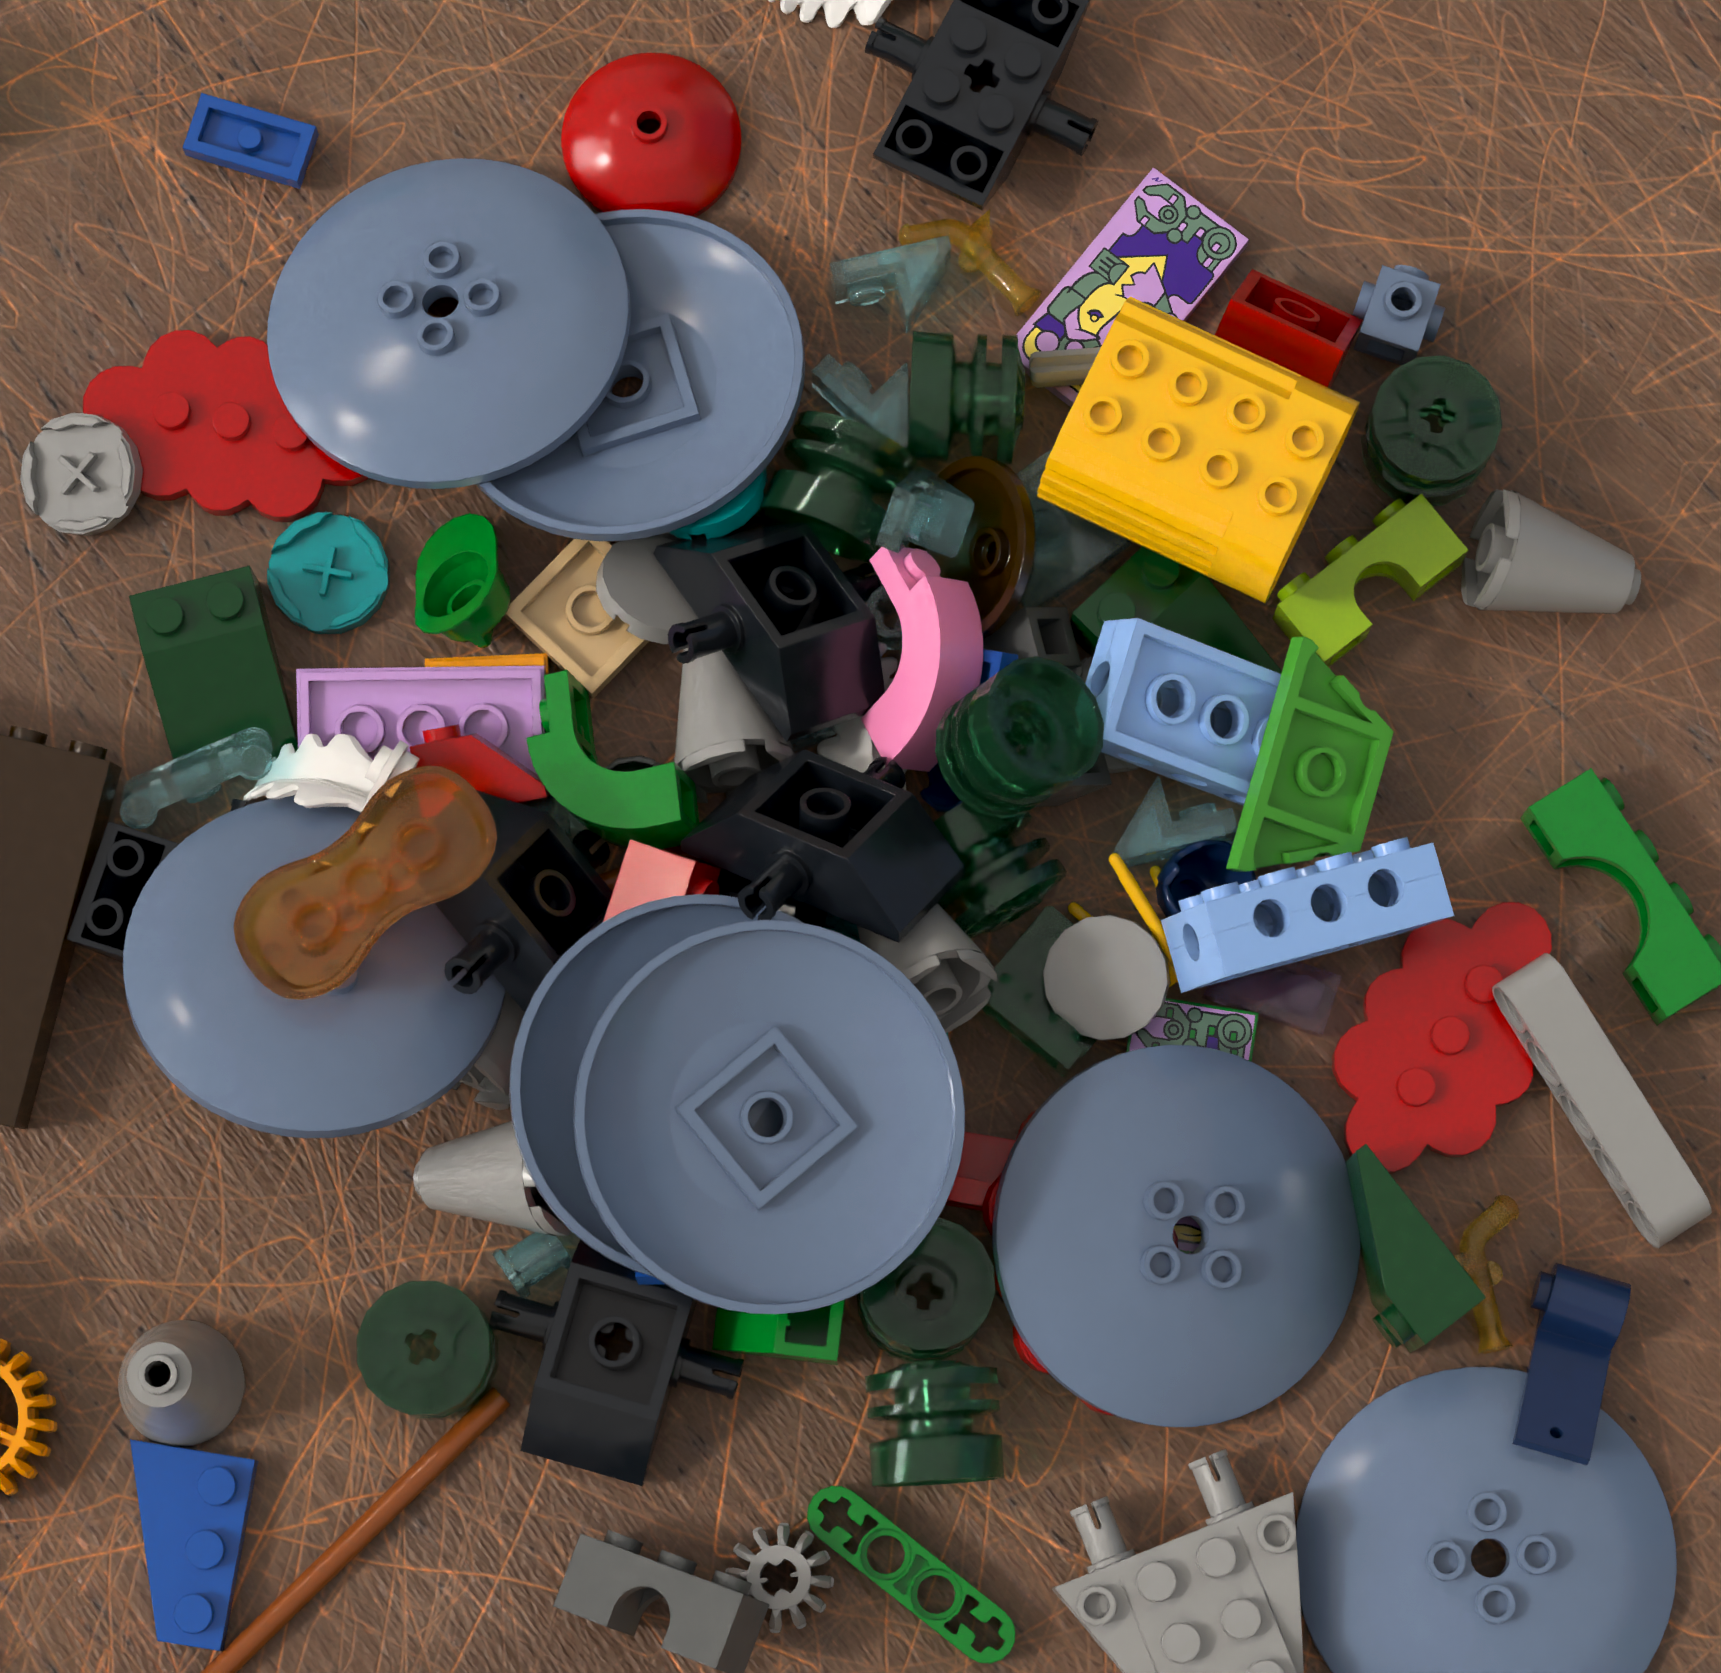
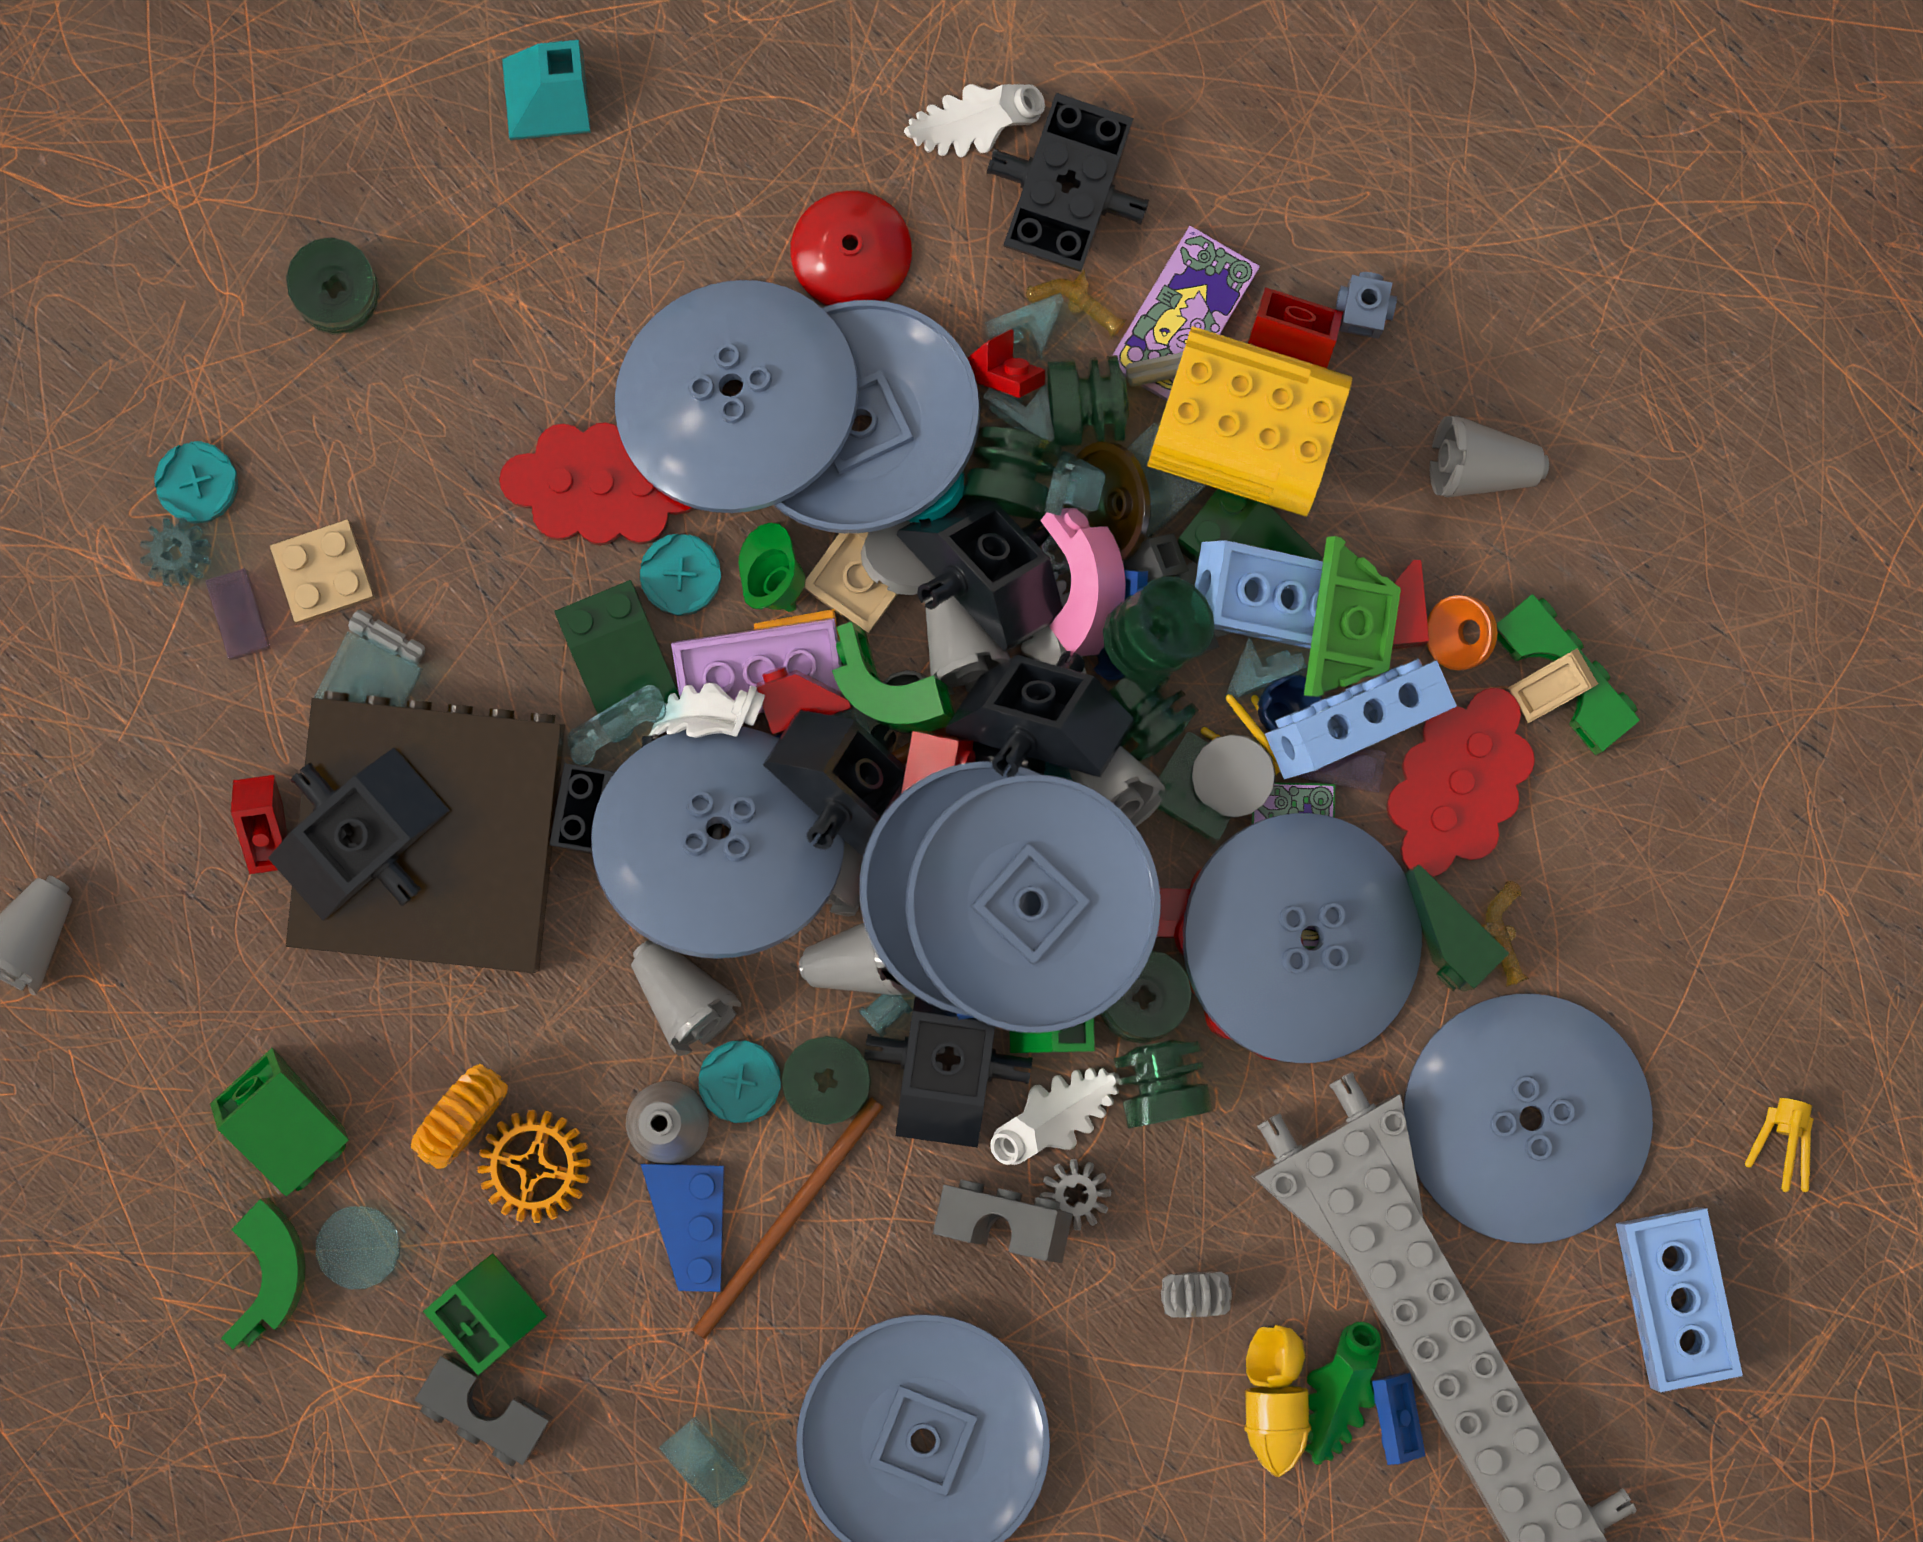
camera: 10 degrees left, 5 degrees up
light grey tile [20,412,143,536] -> none
blue plate [182,93,319,189] -> none
clear orange plate [234,766,497,1000] -> none
green beam [807,1486,1015,1664] -> none
lime arch [1272,493,1468,667] -> none
clear green wheel [1361,355,1502,506] -> none
light grey beam [1492,953,1712,1249] -> none
dark blue door [1512,1263,1631,1465] -> none
none -> light grey cone [631,940,741,1056]
none -> teal tile [699,1040,781,1123]
none -> red slope [967,329,1045,398]
none -> white plant [990,1068,1120,1165]
none -> red slope [1392,560,1429,649]
none -> orange piece [1427,595,1498,670]
none -> tan tile [1508,648,1598,723]

